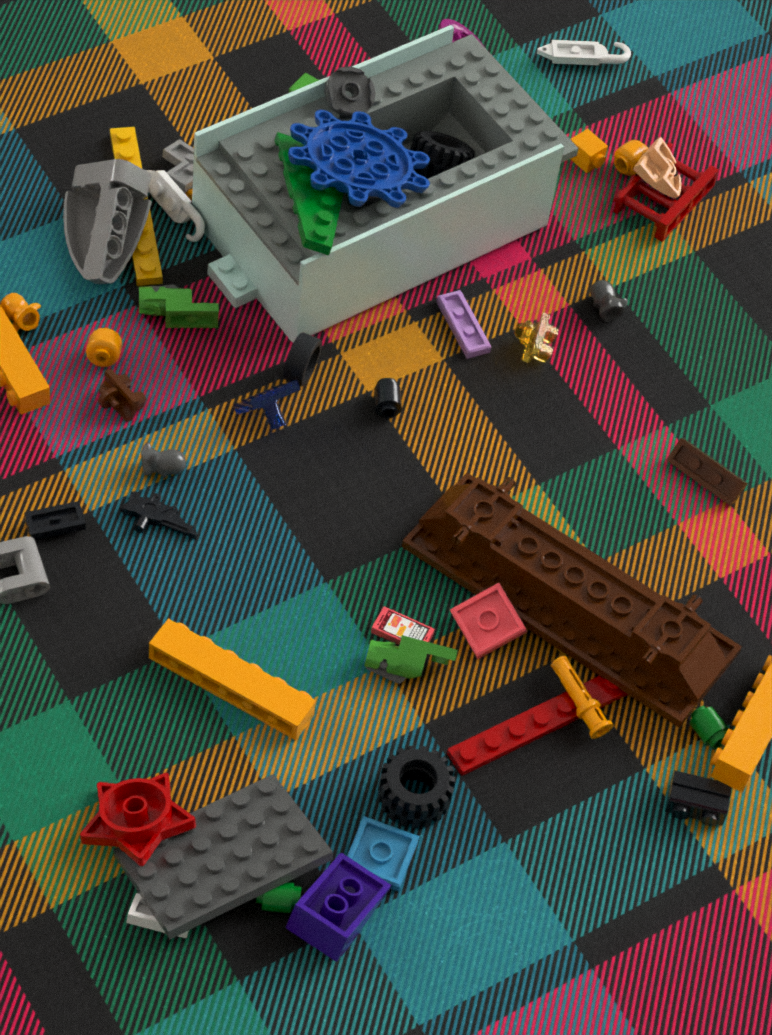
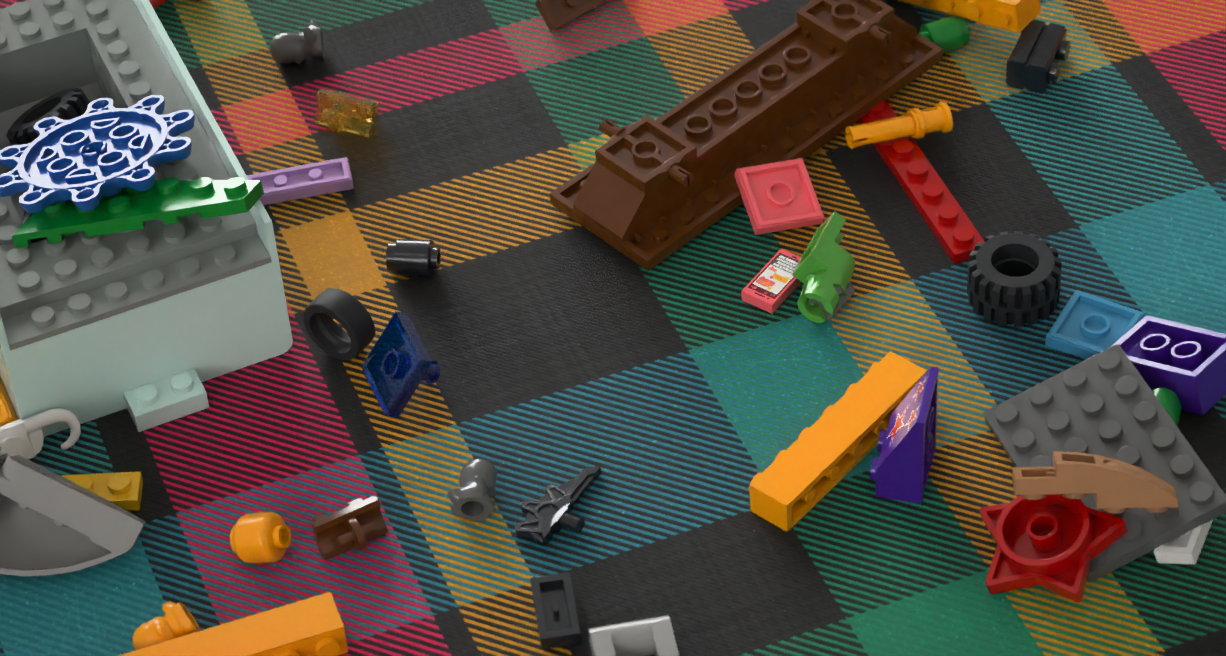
camera: 70 degrees left, 10 degrees down
bright green plate [139,284,219,328] -> none
none -> dark purple slope [870,366,939,504]
none -> medium nougat slope [1012,451,1179,514]

